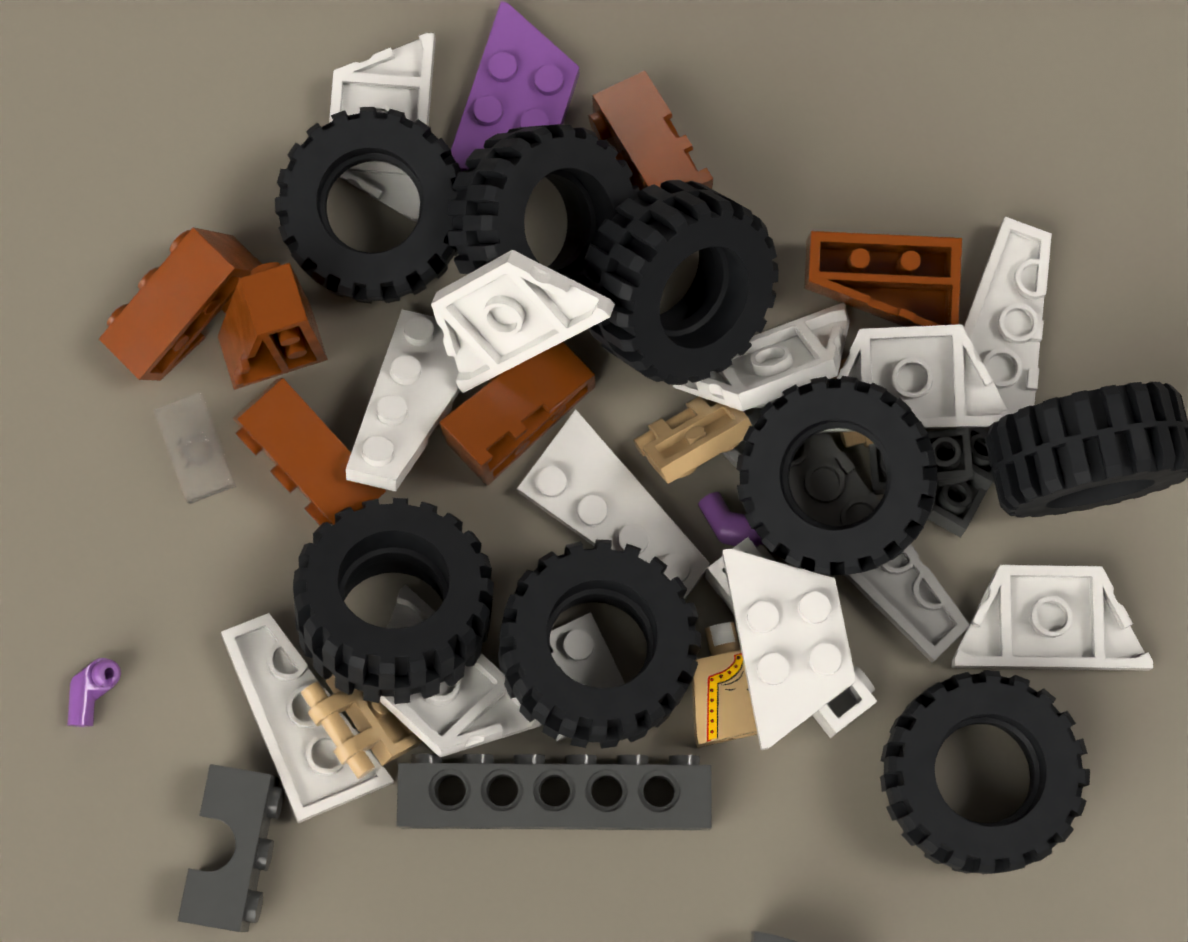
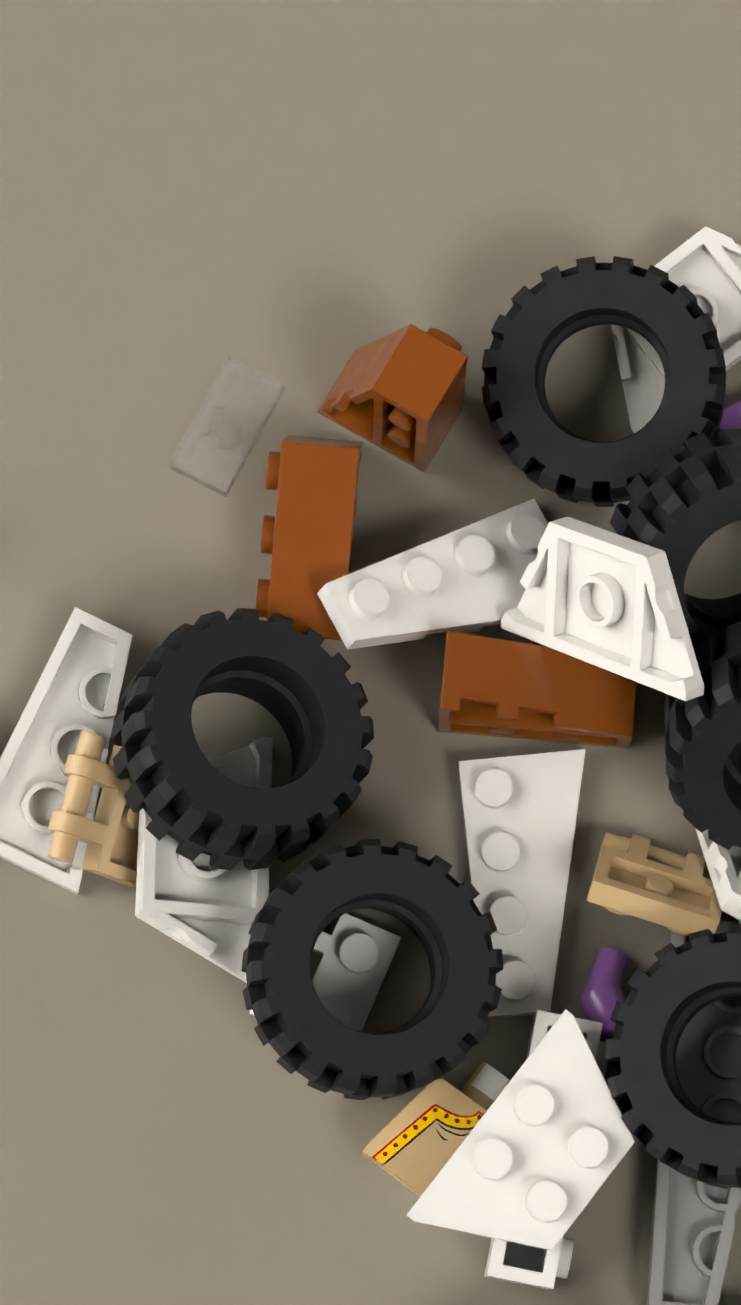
camera: 45 degrees right, 0 degrees up
dark orange wedge [99,227,262,381] -> none
dark grey brick [397,753,712,831] -> none

